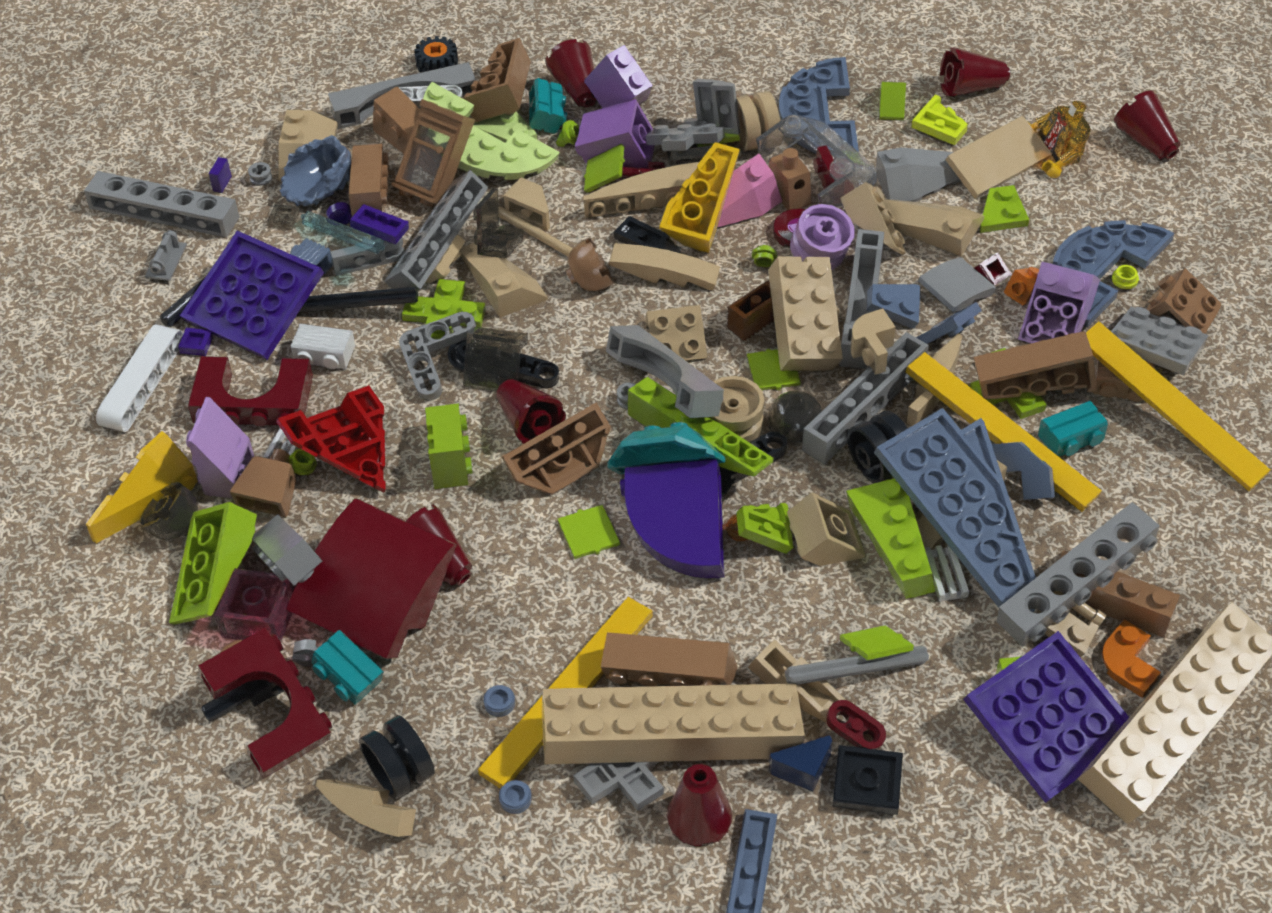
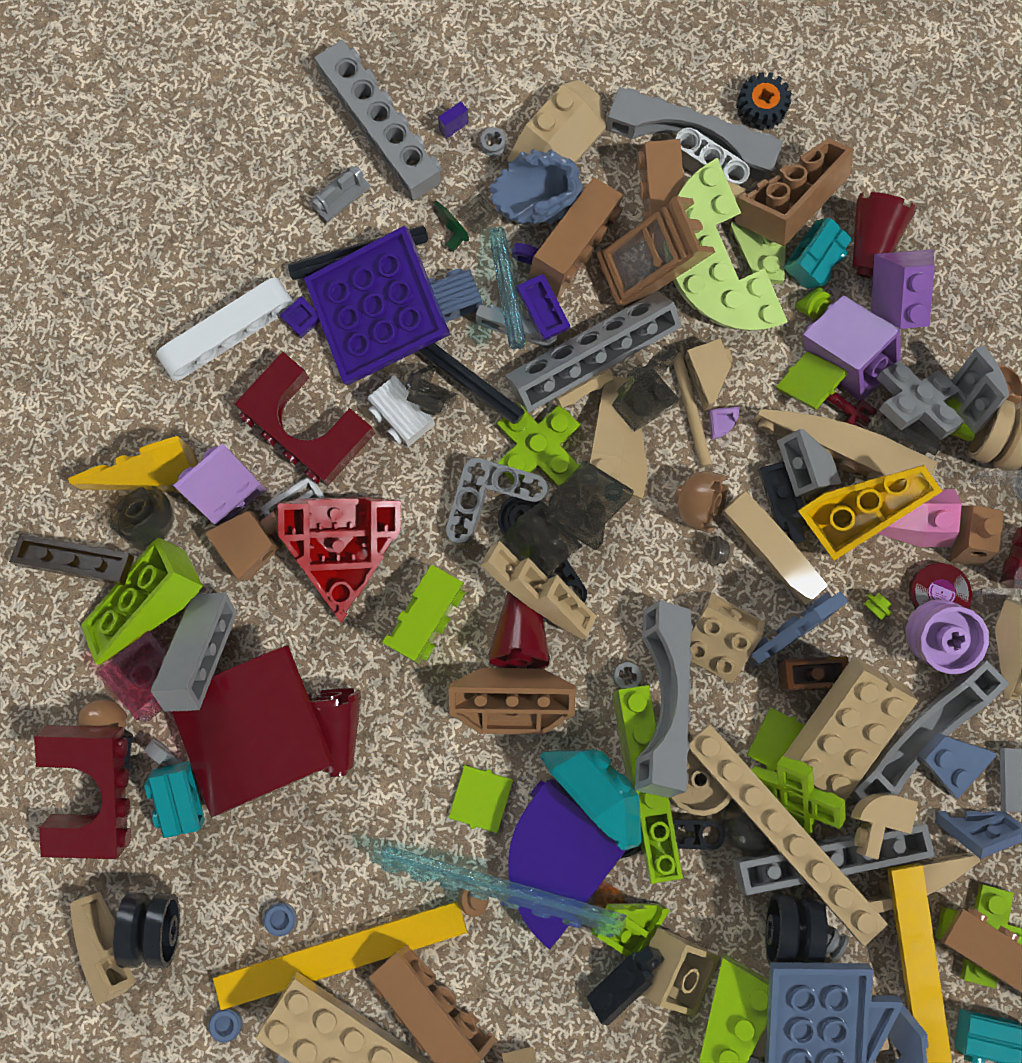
camera: 35 degrees right, 30 degrees up
none -> dark brown plate [9,534,134,586]
none -> clear light blue plate [371,845,627,937]
none -> clear smoke bracket [406,364,457,415]
none -> dark green bar [434,201,469,252]
none -> medium nougat plate [458,883,489,917]
none -> tan slope [480,540,597,639]
none -> clear smoke bracket [546,461,634,550]
none -> black hinge [586,946,665,1025]
none -> tan plate [689,724,888,947]
none -> clear smoke plate [704,536,730,566]
none -> lavender tile [708,407,739,440]
none -> sand blue plate [748,591,849,668]
none -> lime plate [752,756,846,836]
none -> light grey slope [777,429,842,497]

